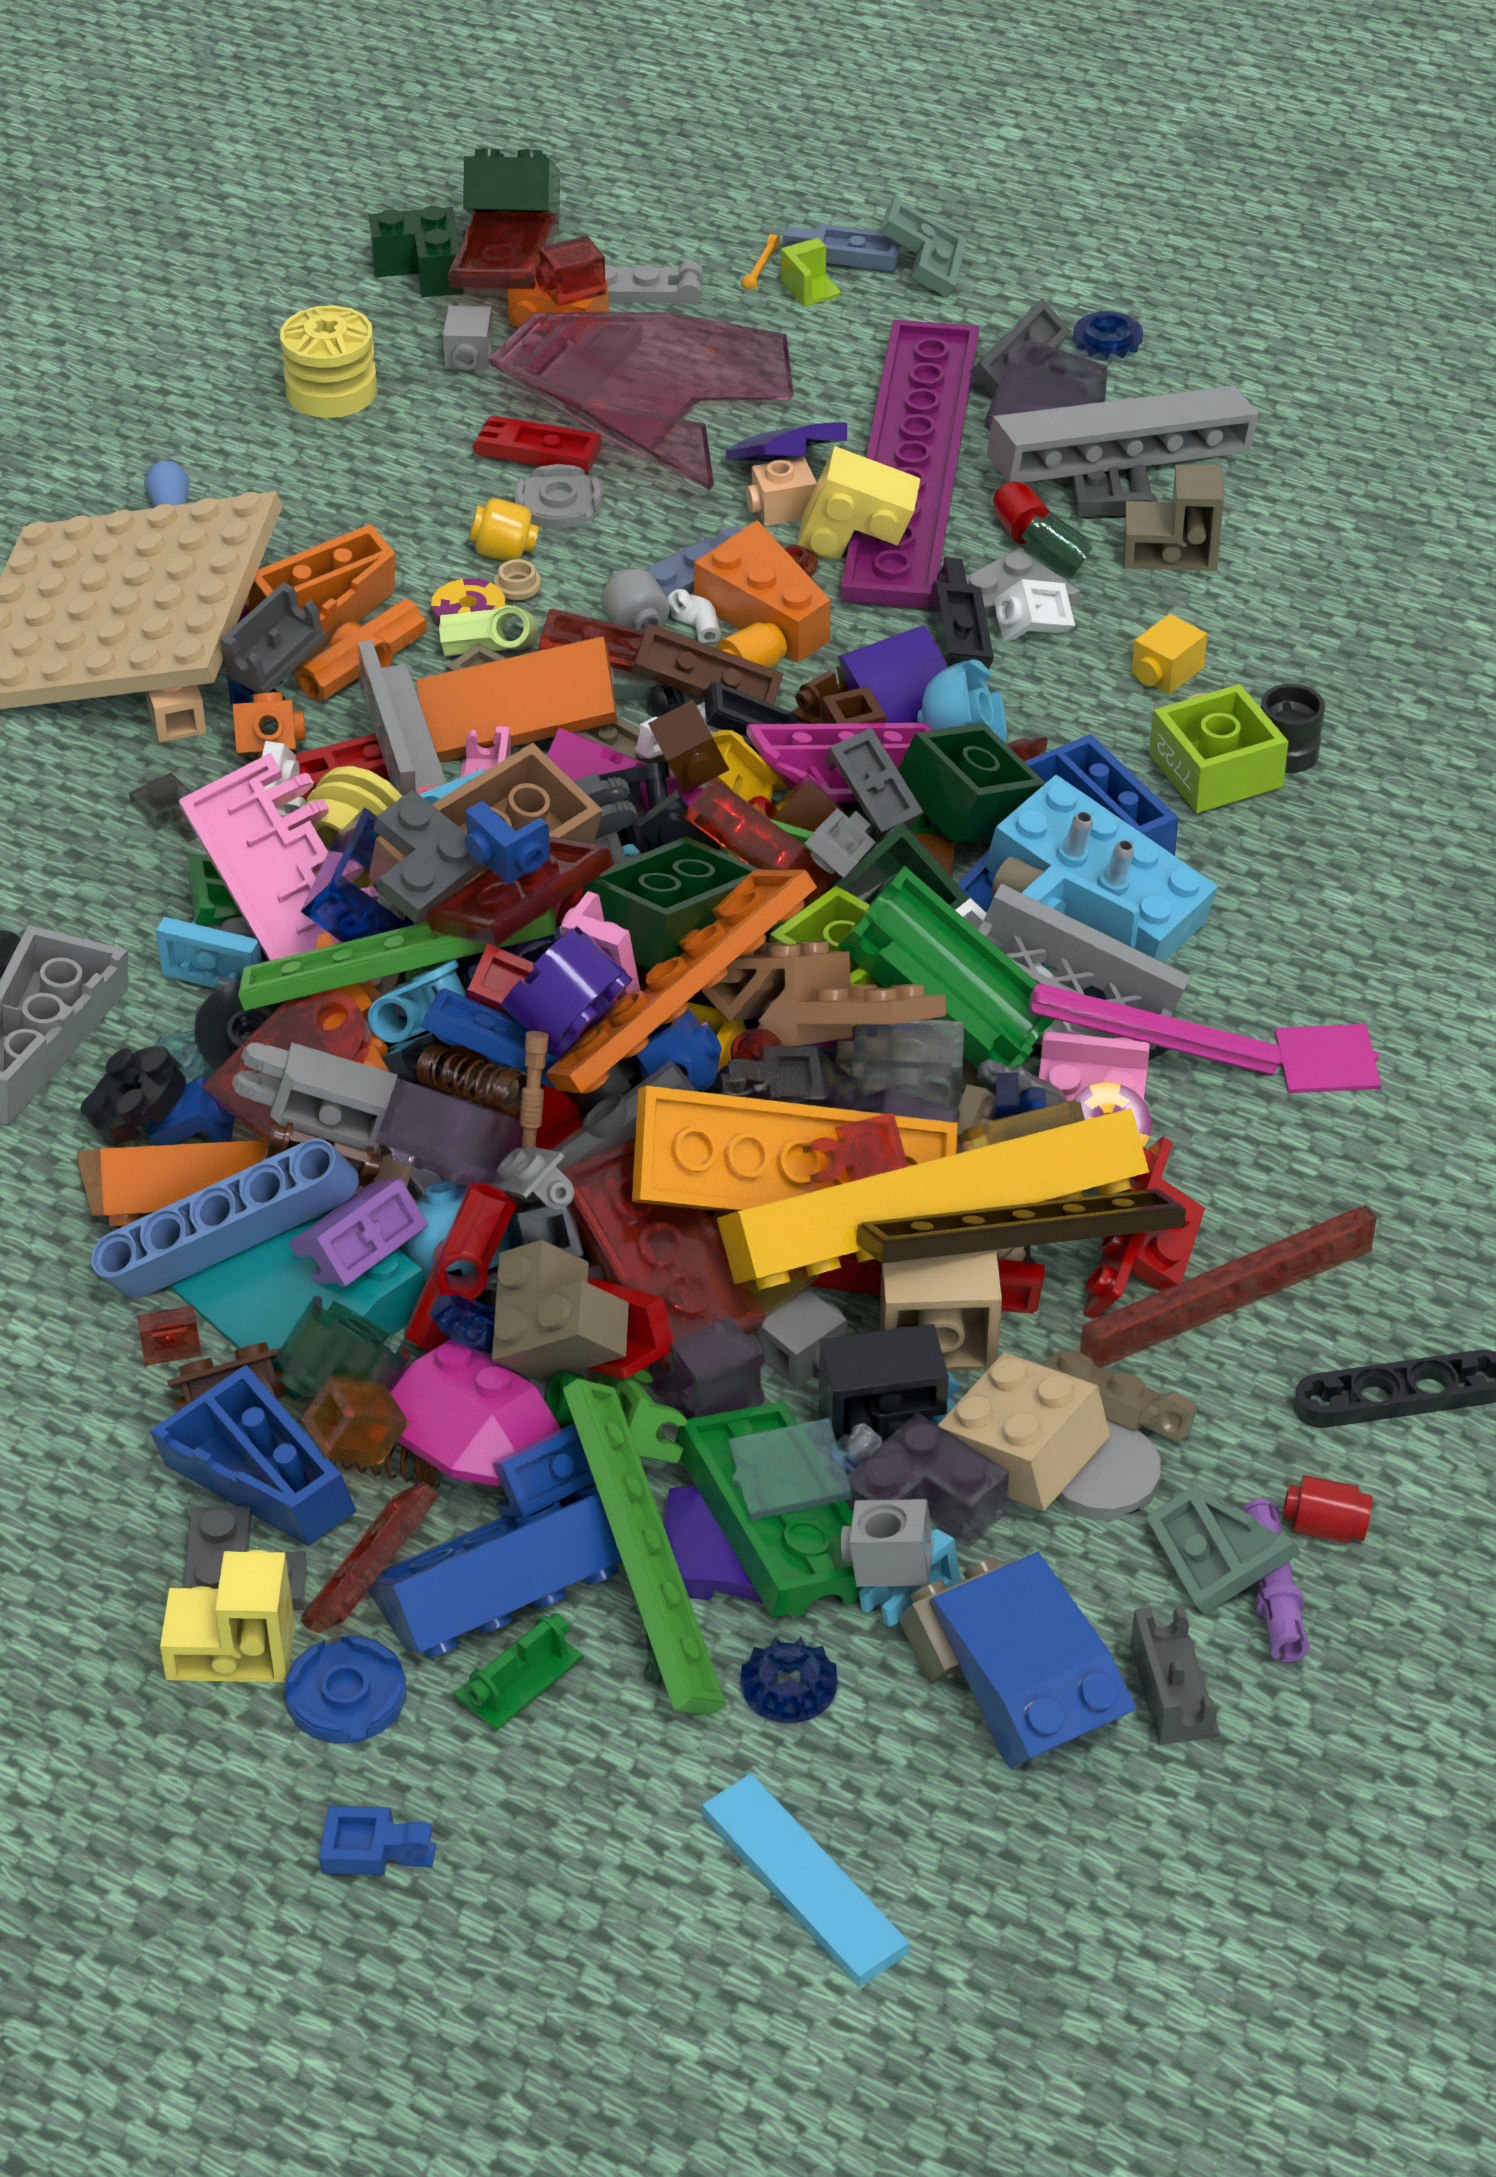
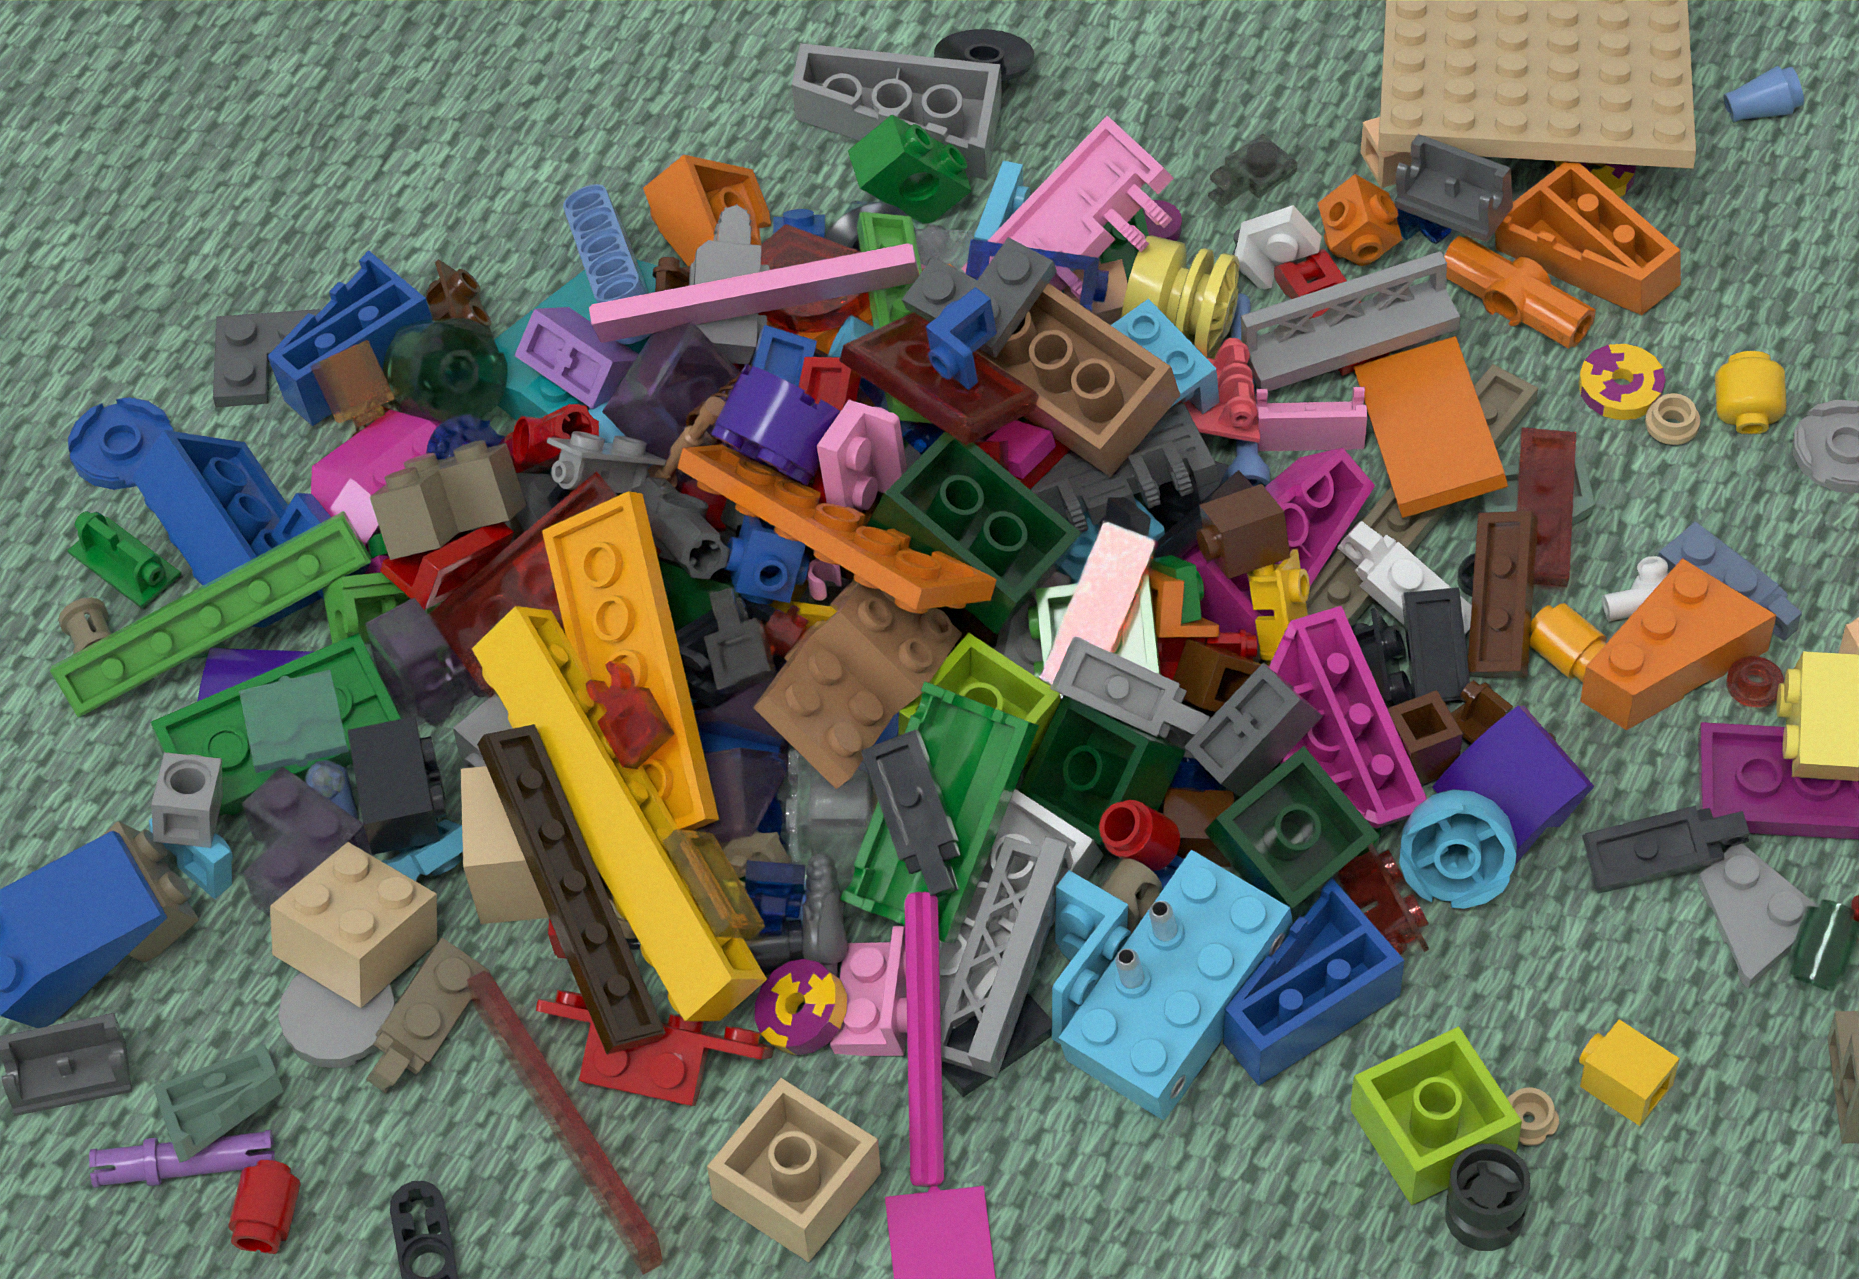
camera: 90 degrees right, 10 degrees up
black plate [80,1046,186,1143] -> none
clear red plate [137,1305,202,1366] -> none
light yellow brick [160,1550,295,1682] -> none
clear red tile [300,1482,439,1633] -> none
yellowish green piece [439,605,539,657] -> none
light grey head [601,569,670,638] -> none
clear blue gear [740,1636,838,1723] -> none
white bracket [994,579,1075,641] -> none
none -> dark tan bush [58,597,111,654]
none -> bright pink tile [589,243,919,343]
none -> tan brick [707,1078,881,1262]
none -> green brick [848,114,972,224]
none -> black hinge [861,729,961,898]
none -> red brick [1099,800,1180,871]

